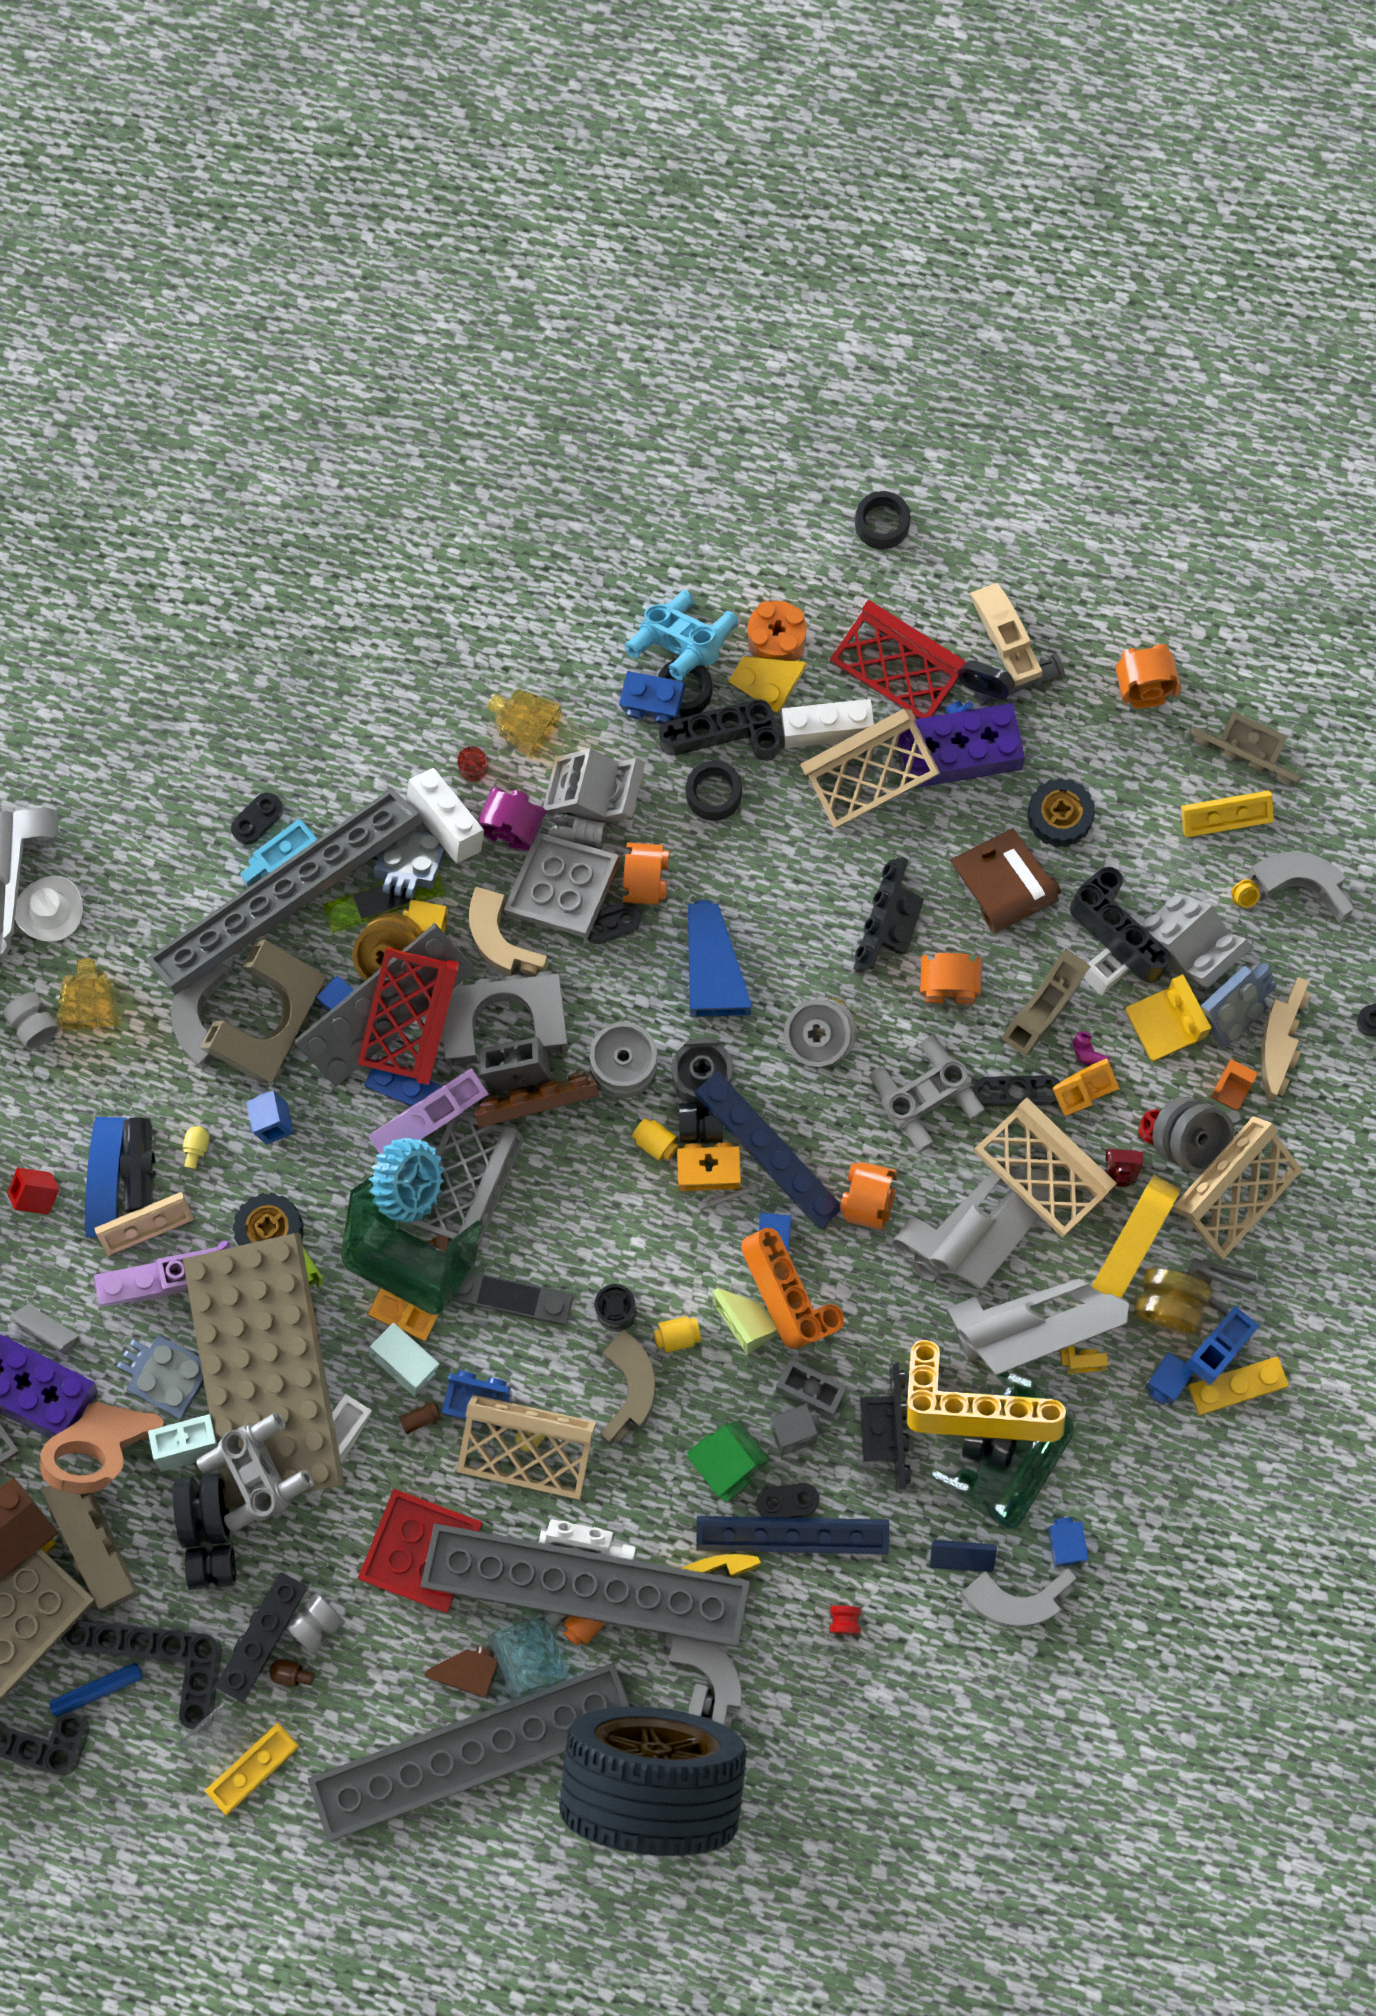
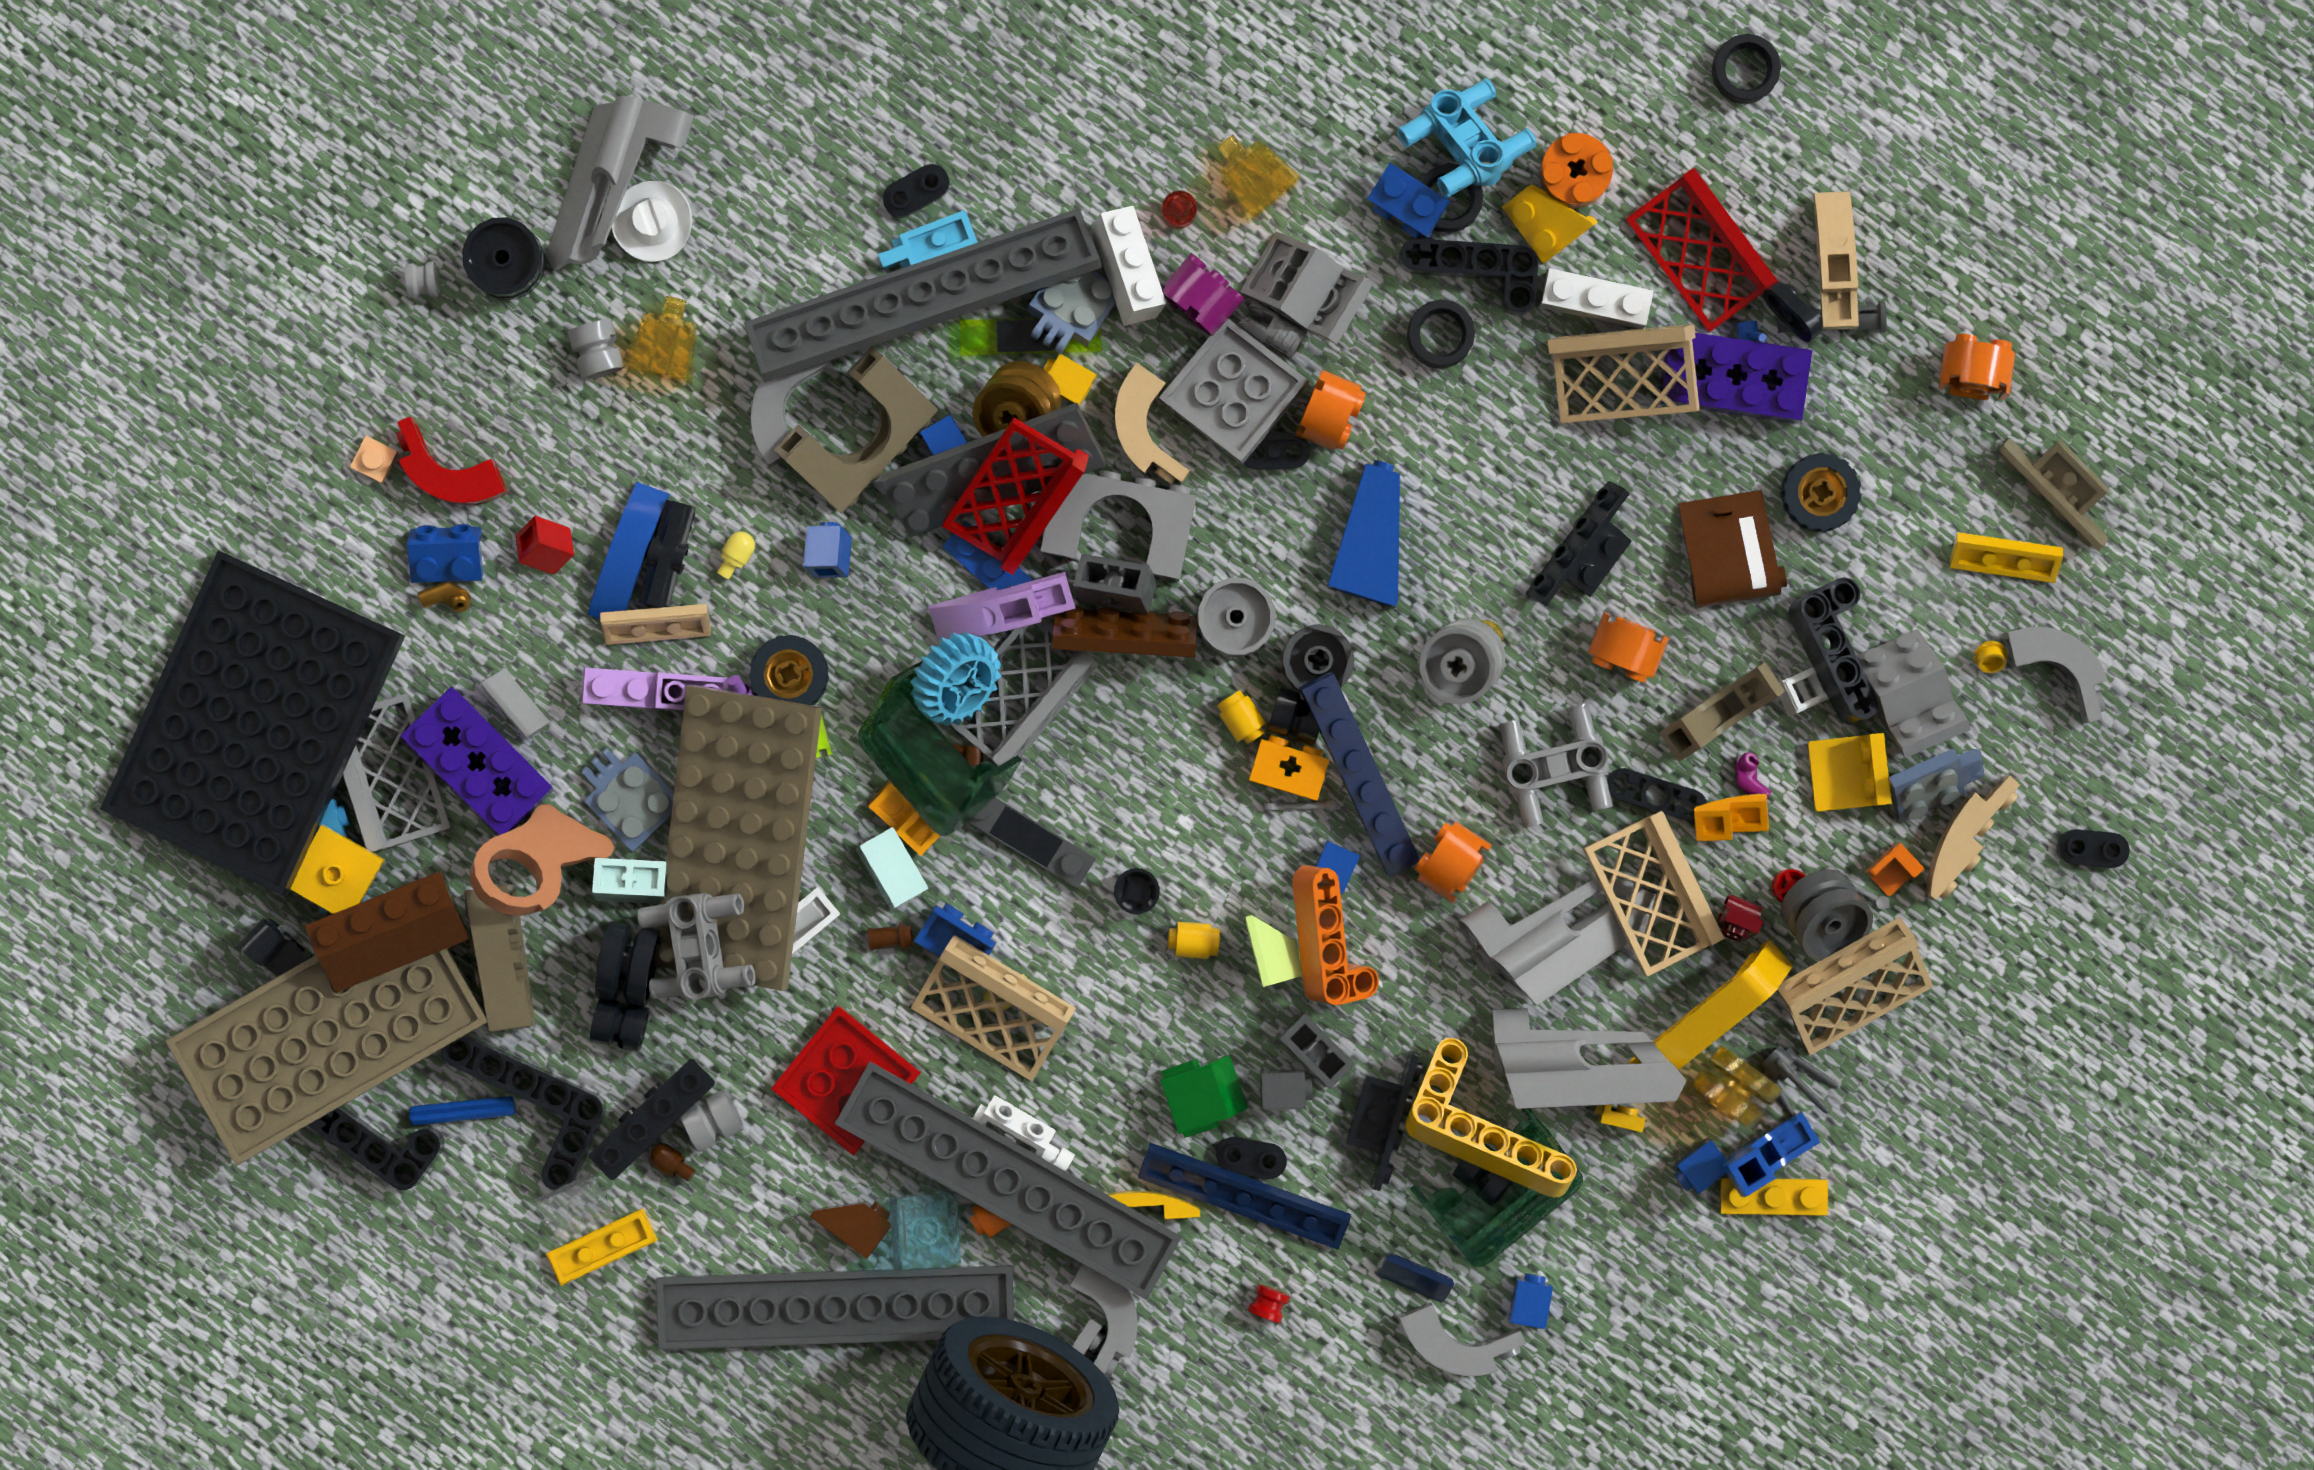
camera: 10 degrees right, 15 degrees up
dark tan arch [600,1329,656,1446] -> none

